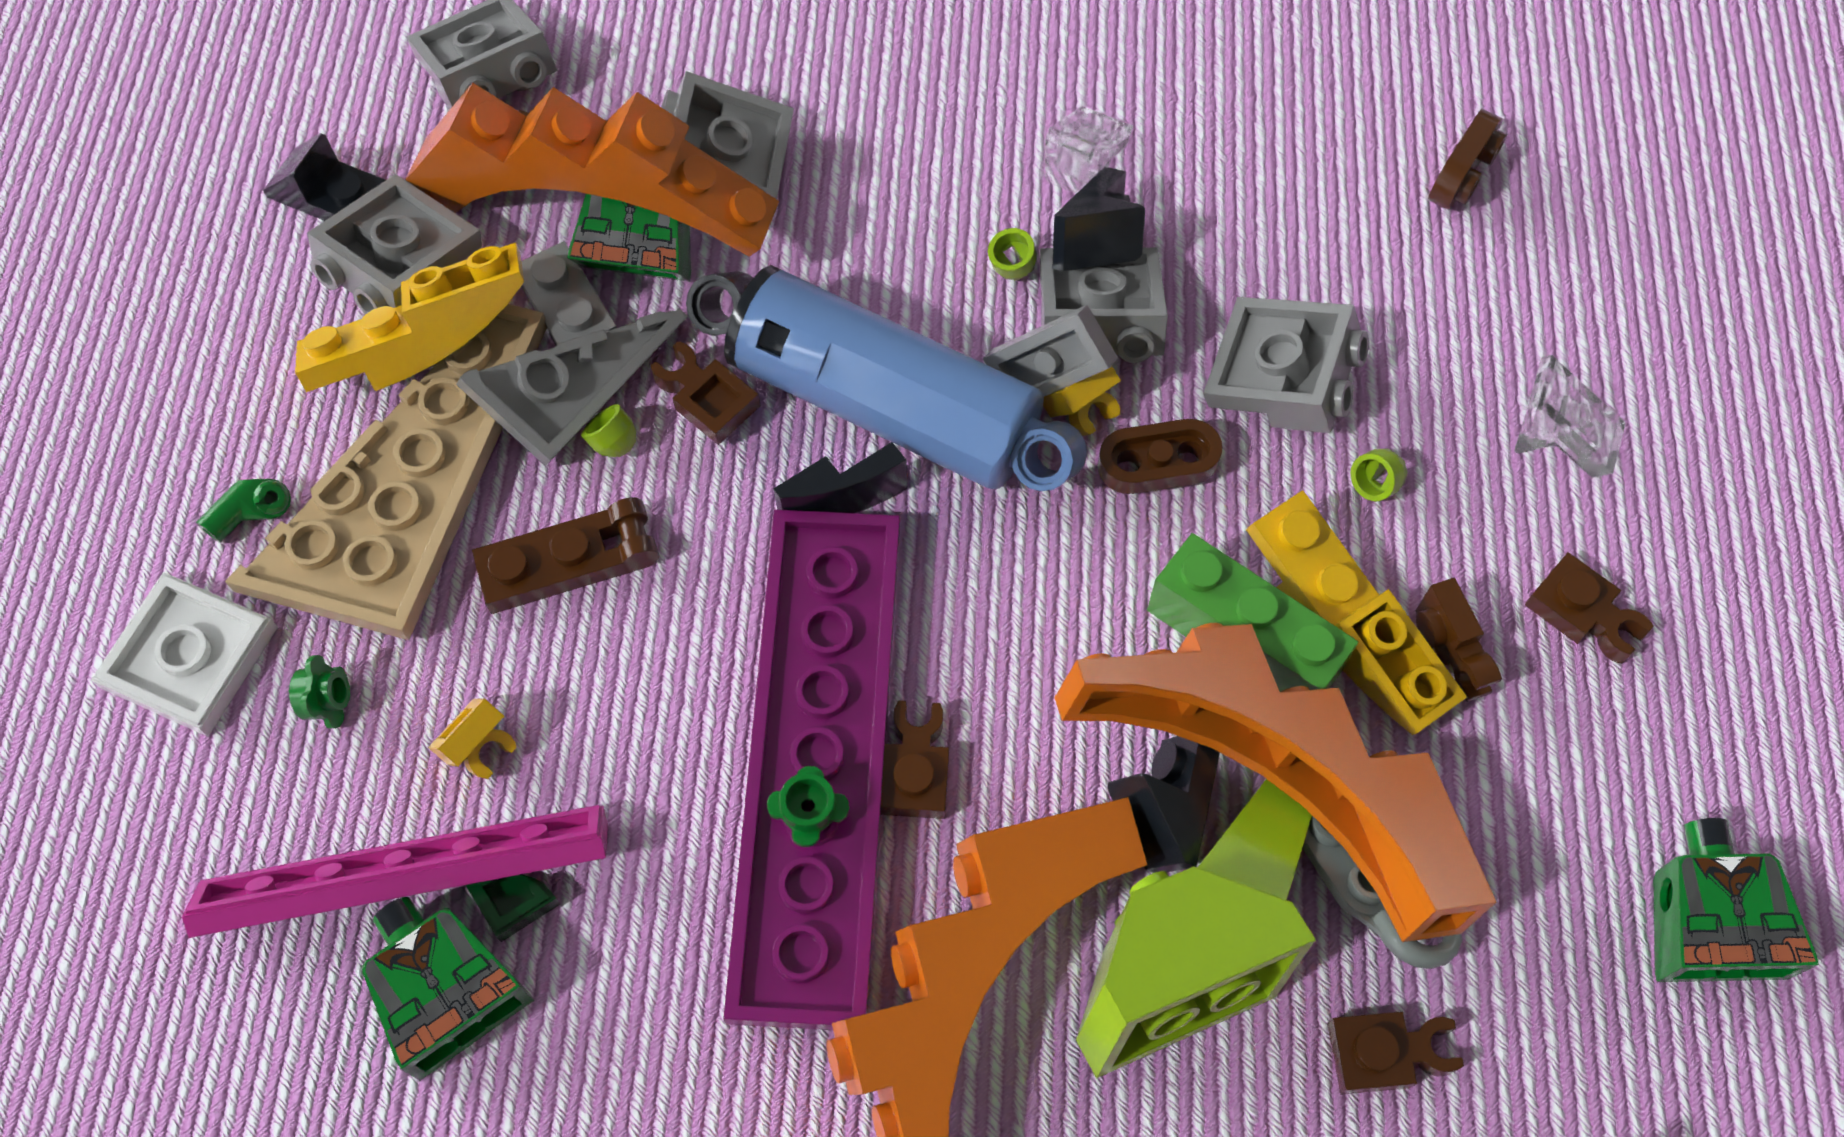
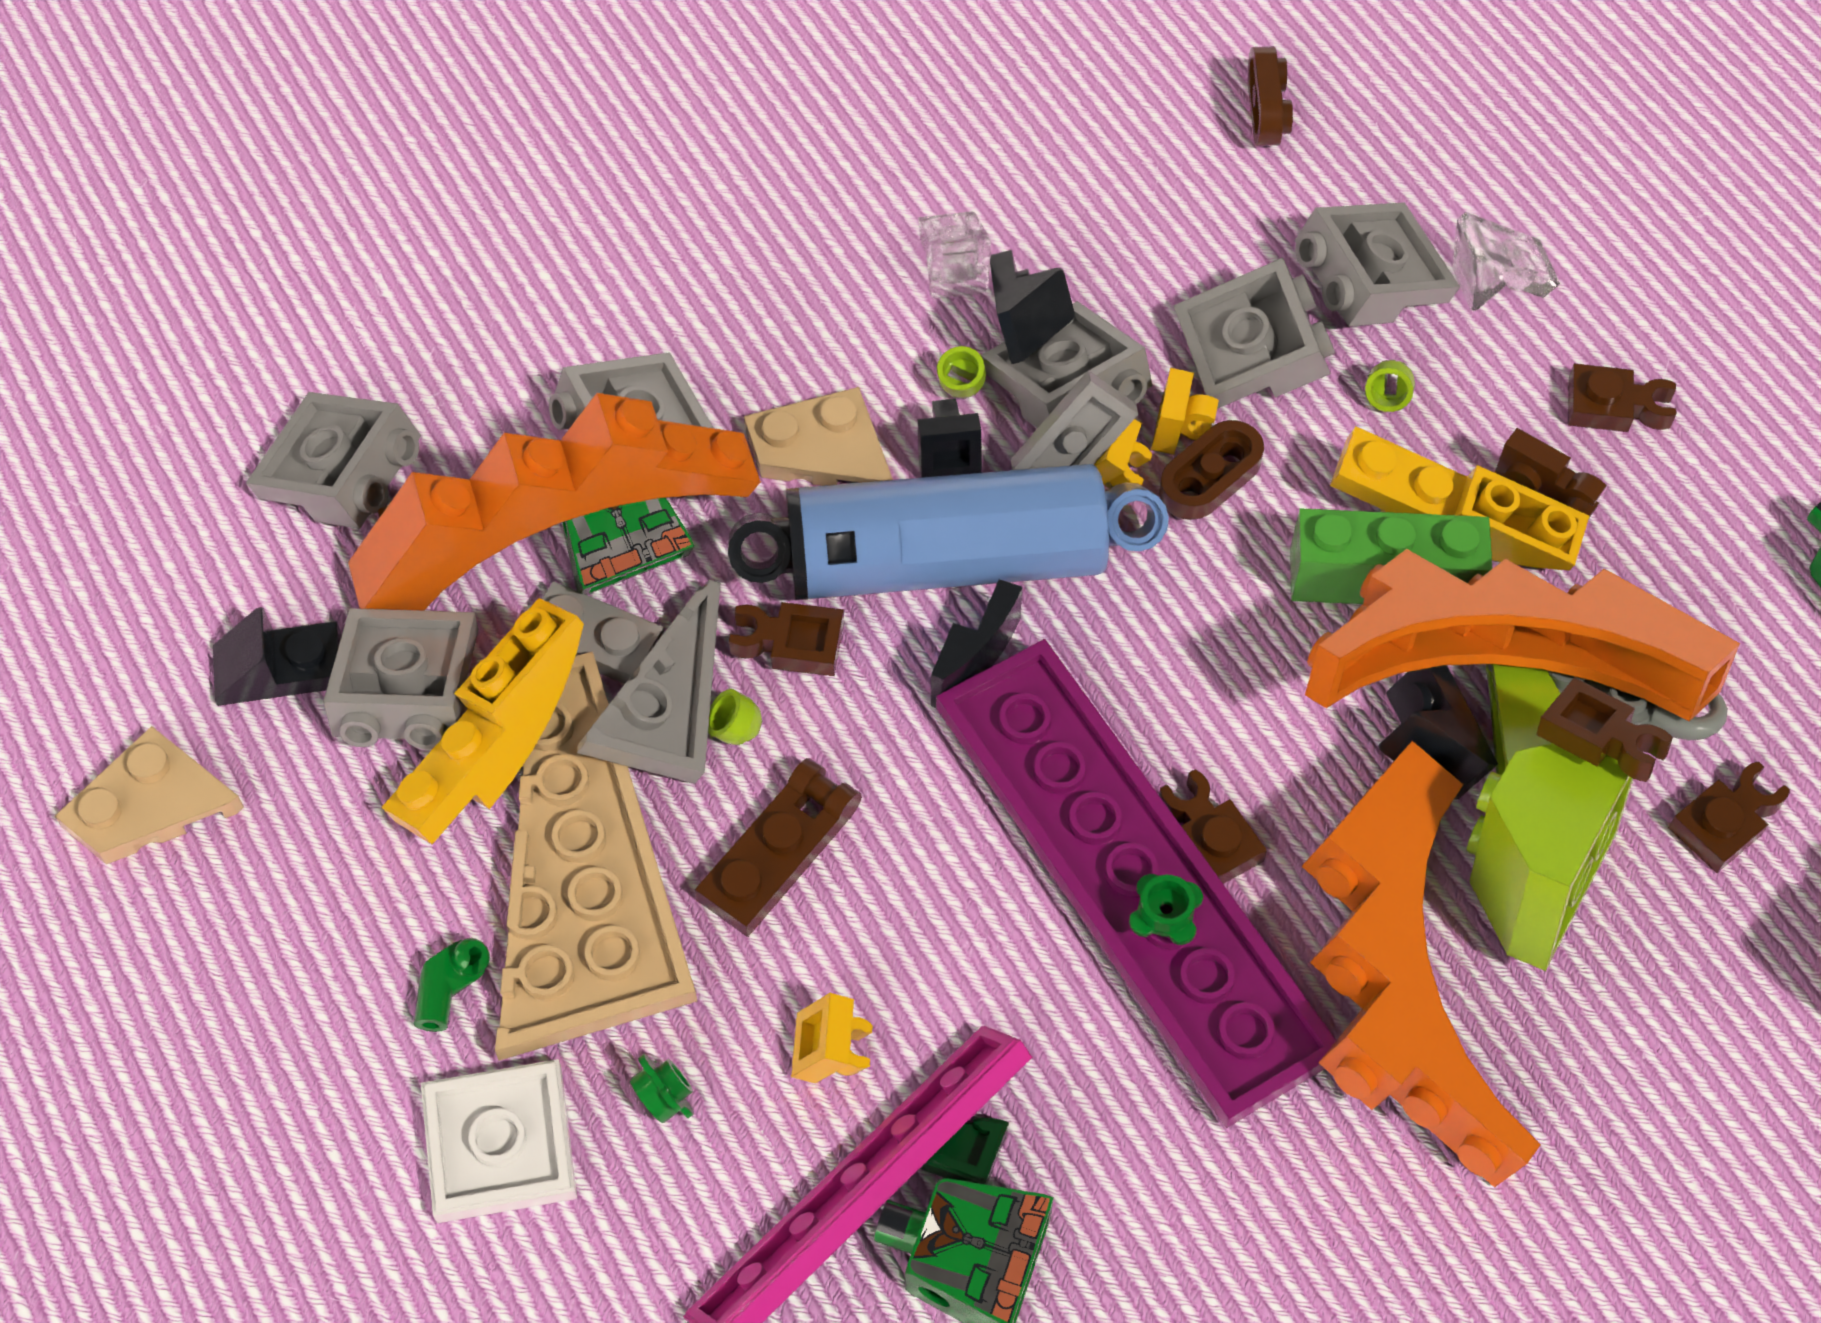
camera: 35 degrees left, 5 degrees down
none -> tan wing [55,726,244,865]
none -> tan wing [744,387,893,486]
none -> black tile [917,399,982,478]
none -> yellow tile [1151,368,1219,455]
none -> light grey plate [1294,202,1460,327]
none -> reddish brown plate [1536,677,1673,782]

